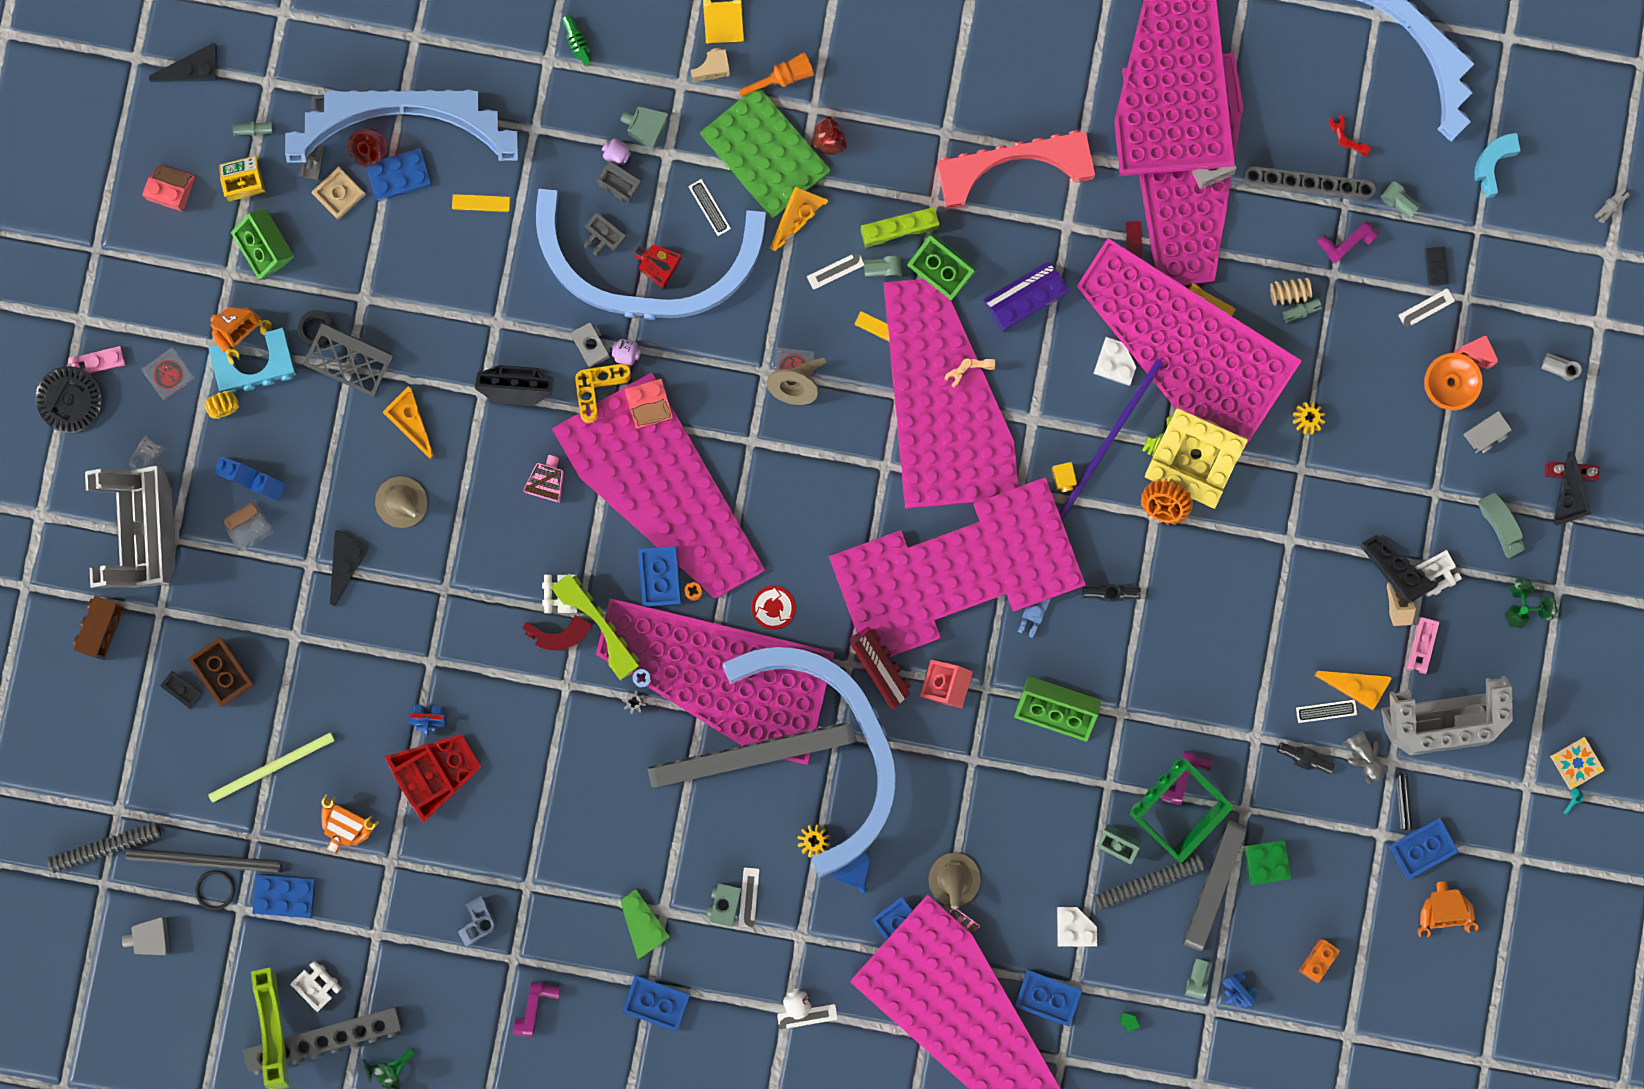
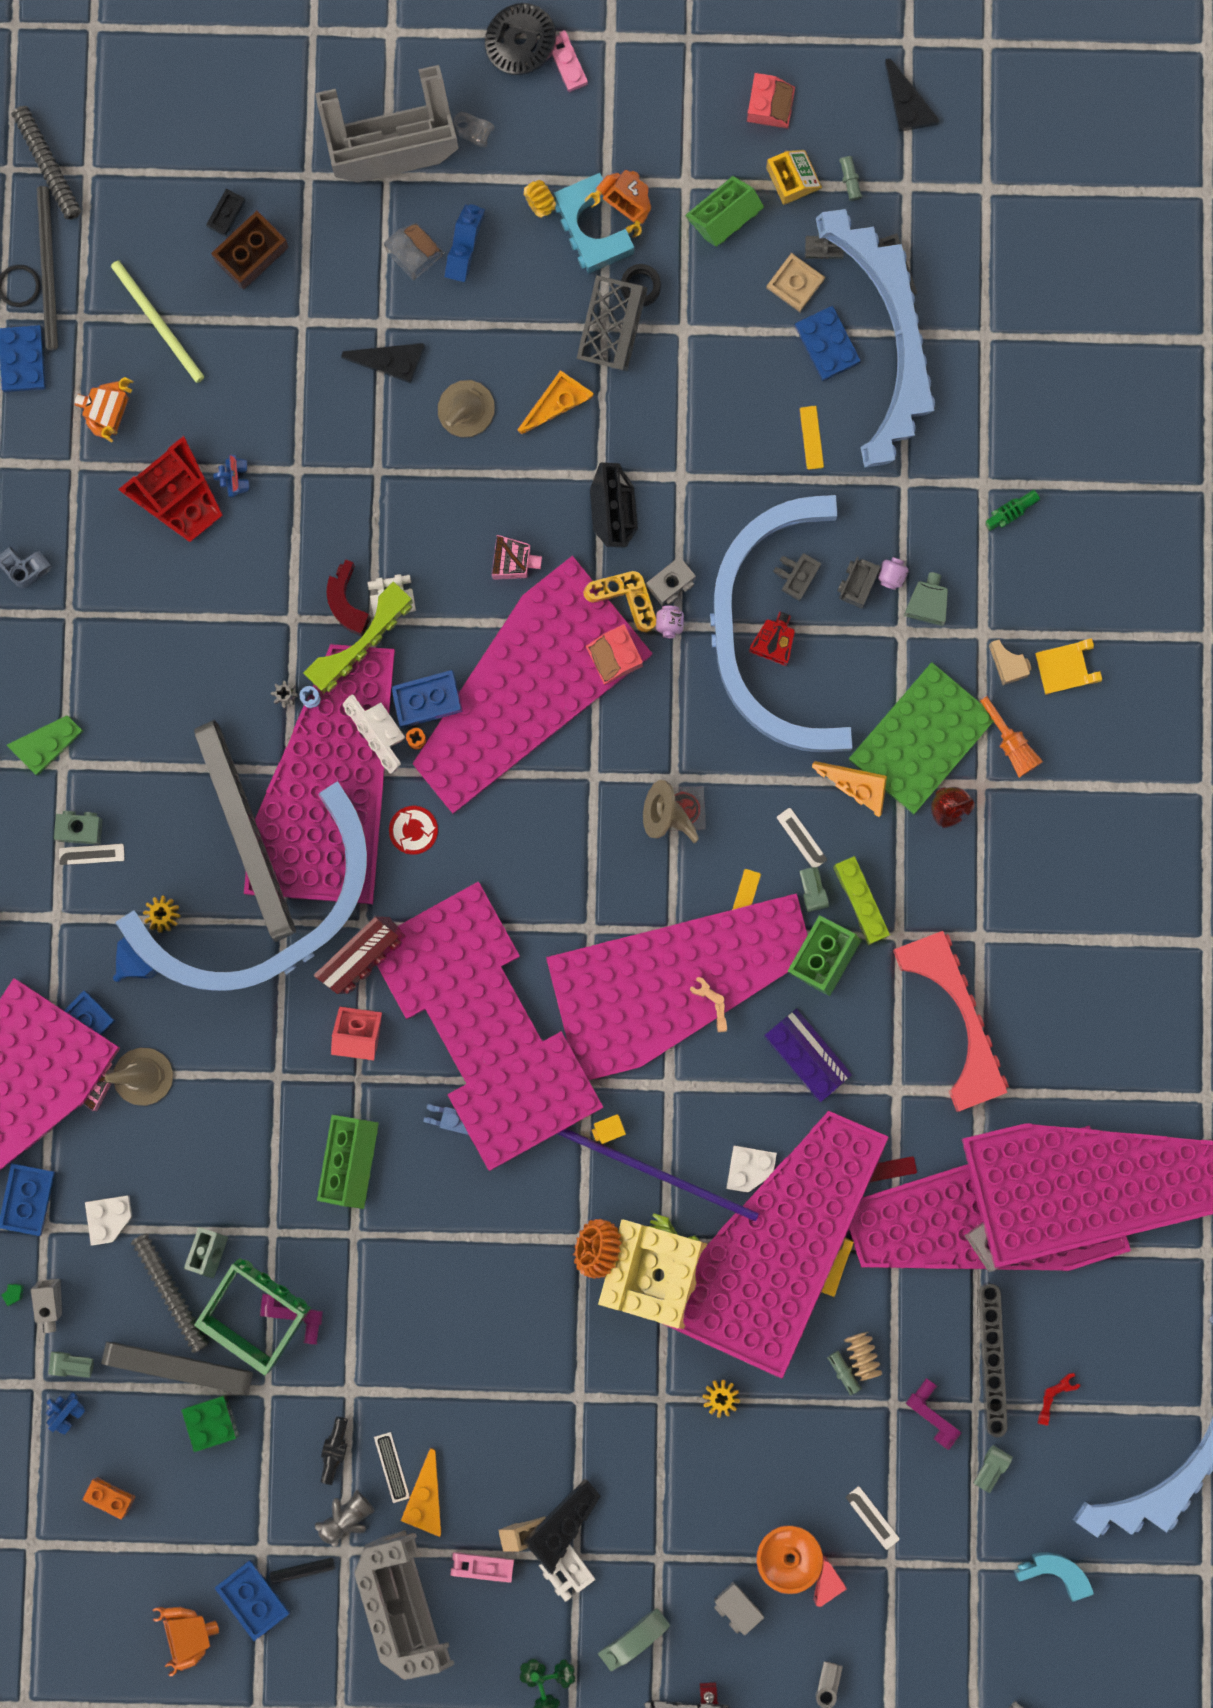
camera: 90 degrees right, 0 degrees up
reddish brown brick [73,595,125,660] -> none
clear tile [141,347,195,401] -> none
clear red cylinder [347,127,387,167] -> none
sticker [688,179,731,236] -> none
black pin [1082,584,1141,602] -> none
black plate [1424,246,1449,286] -> none
none -> light grey torso [31,1279,62,1333]
none -> white bracket [343,694,405,774]

